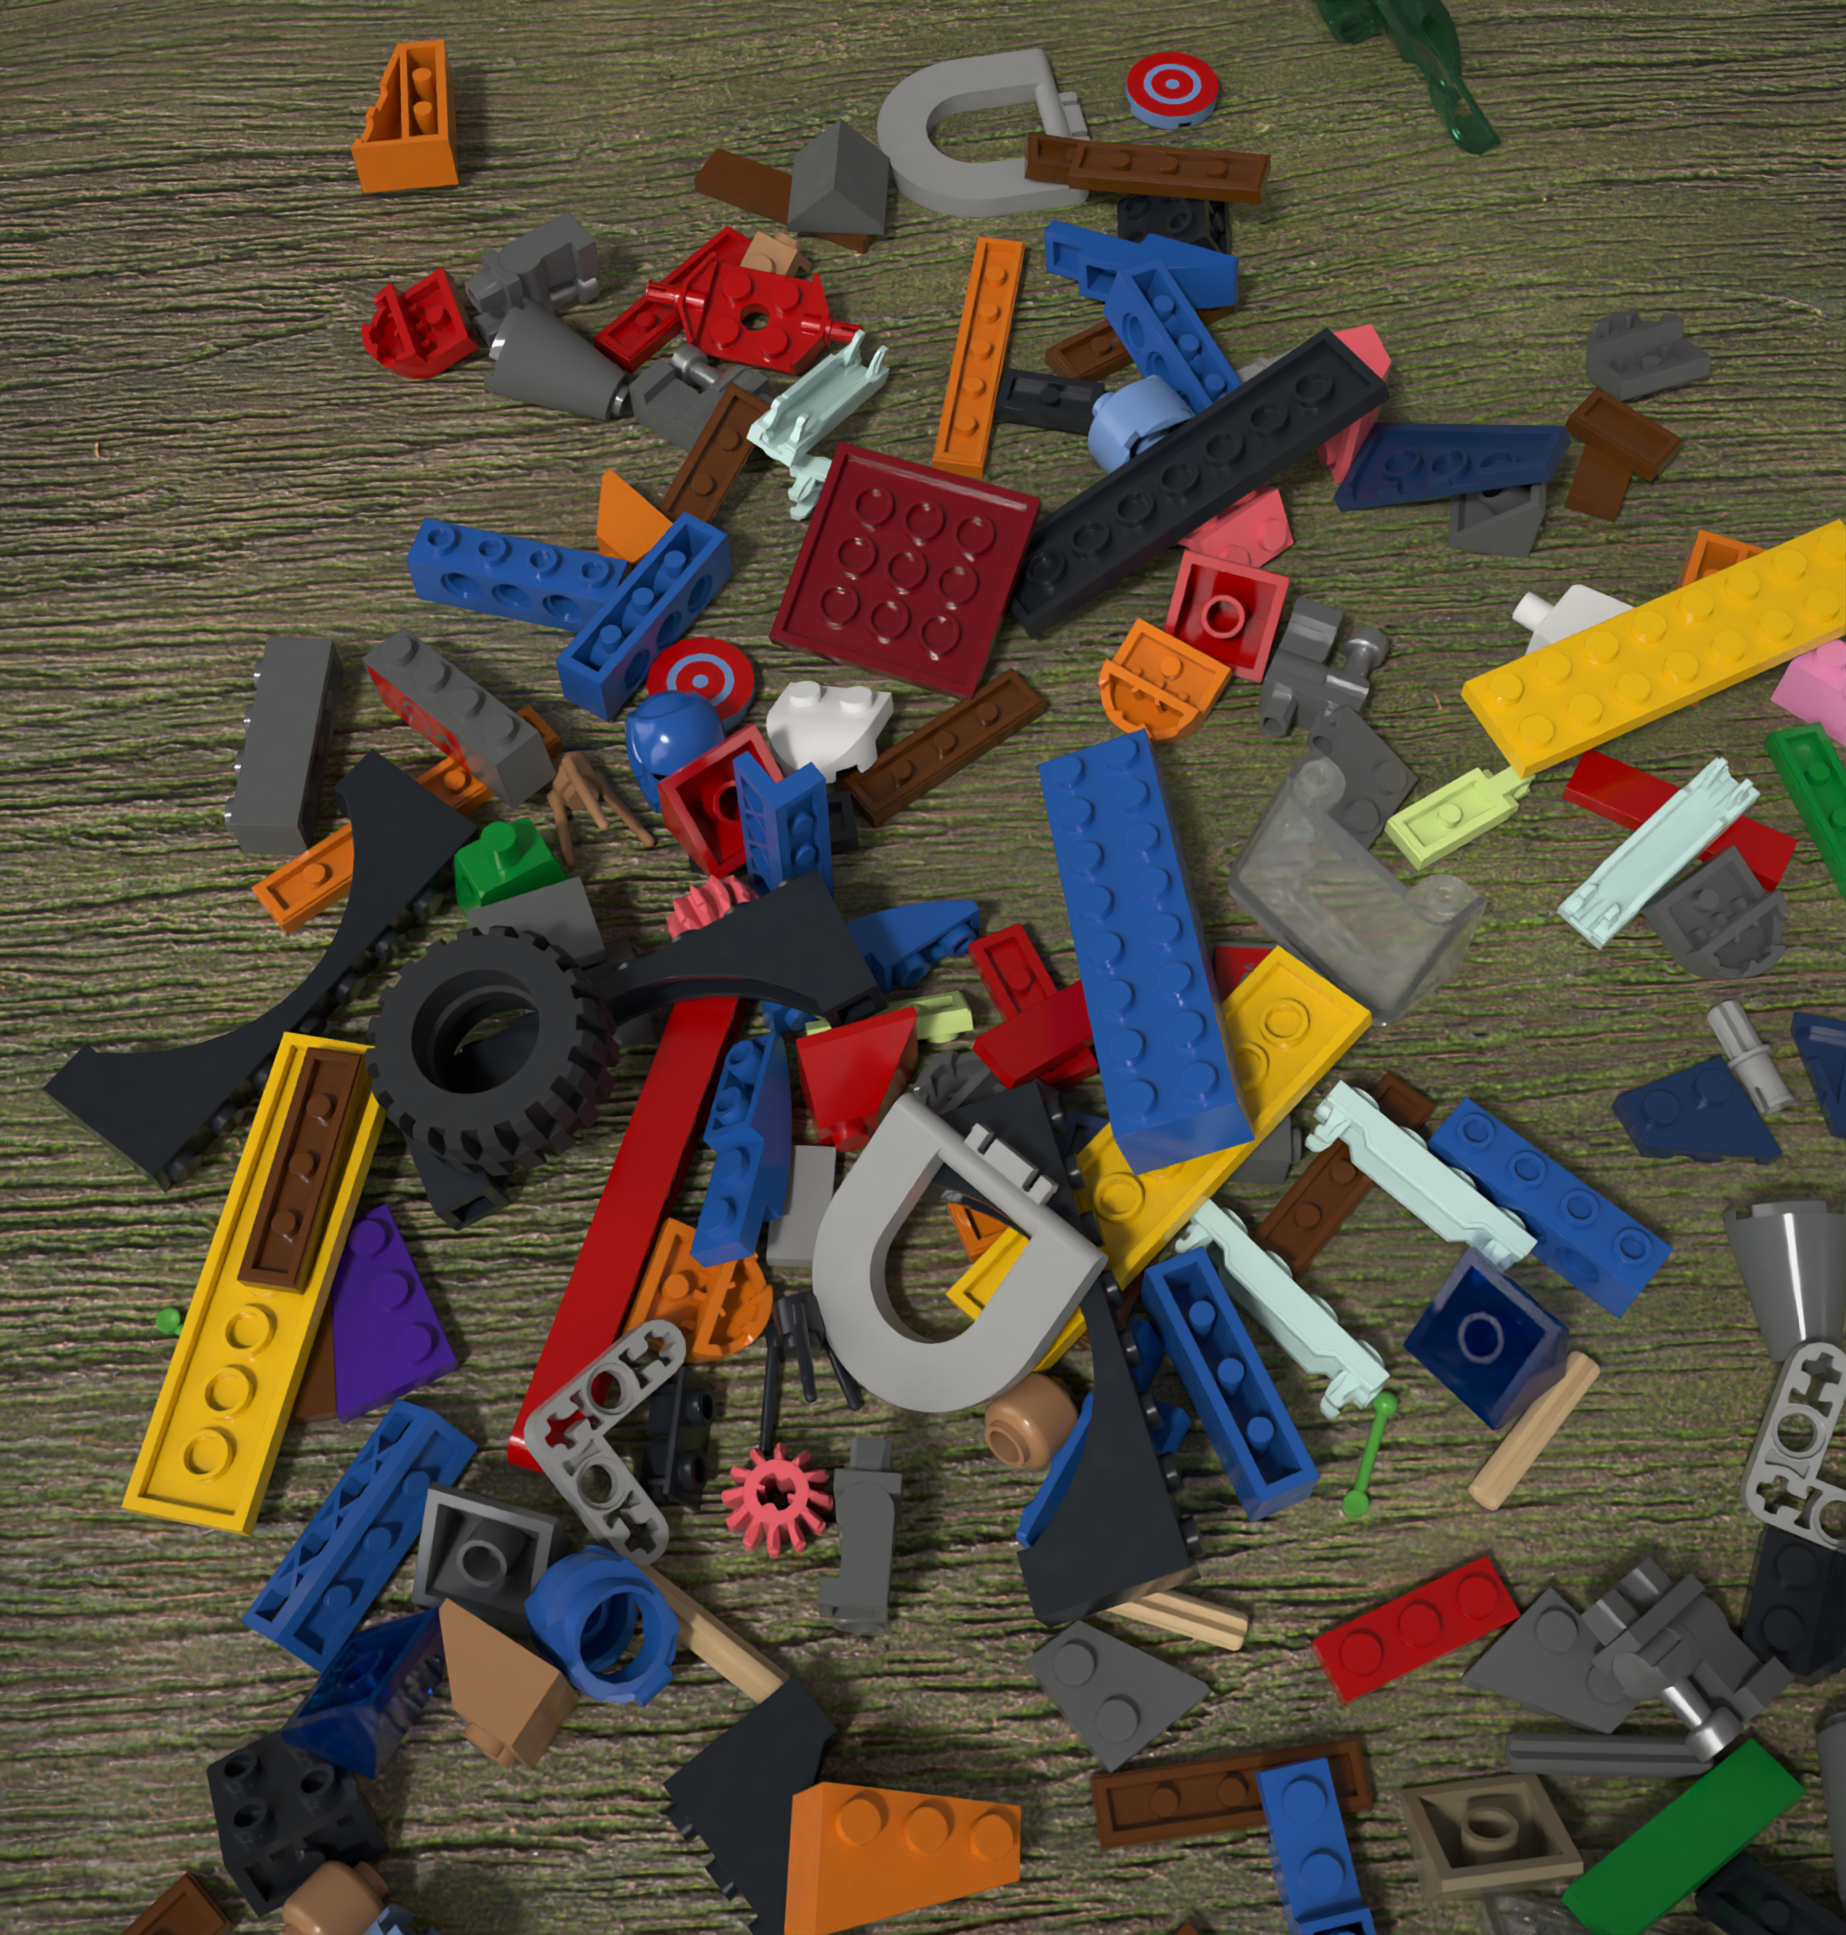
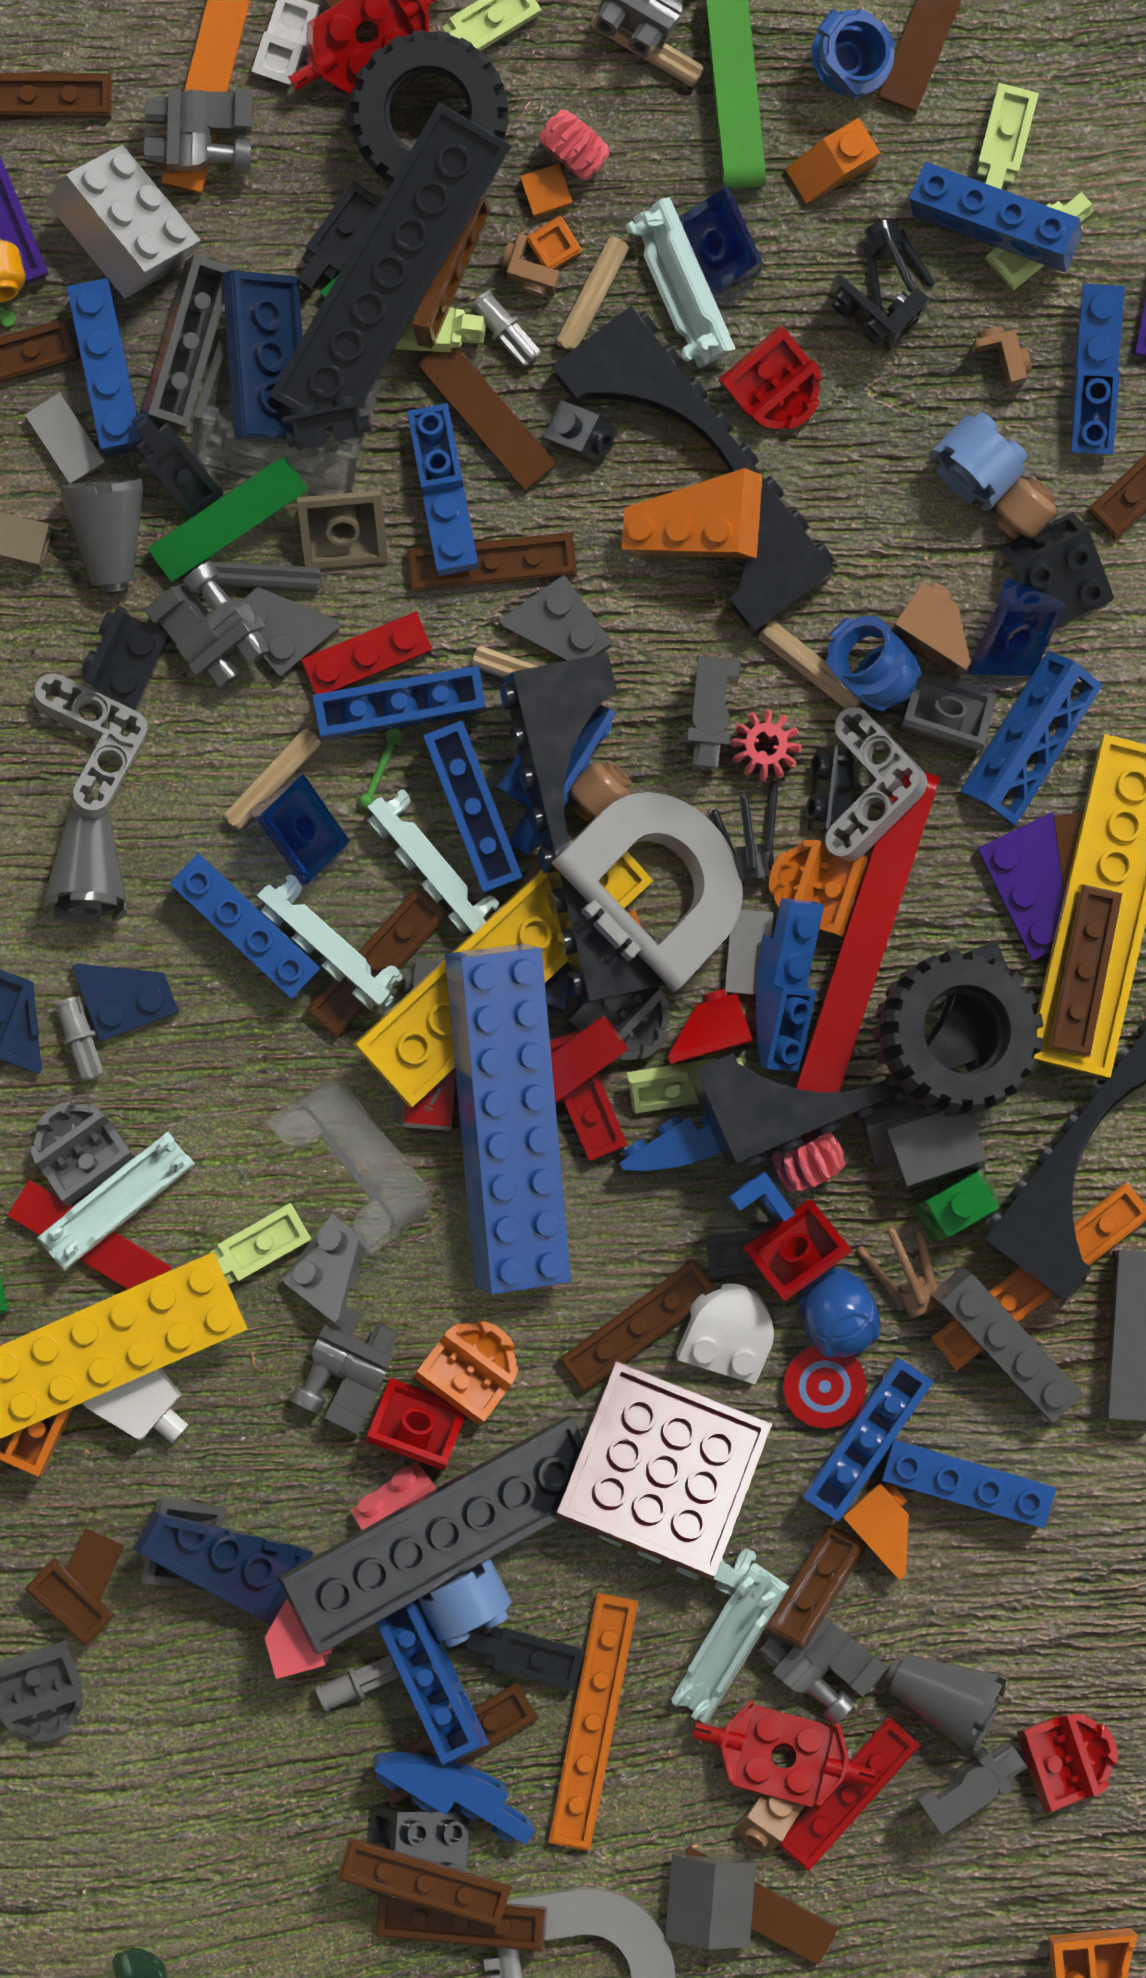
camera: 175 degrees right, 25 degrees up
none -> blue brick [313,666,486,741]

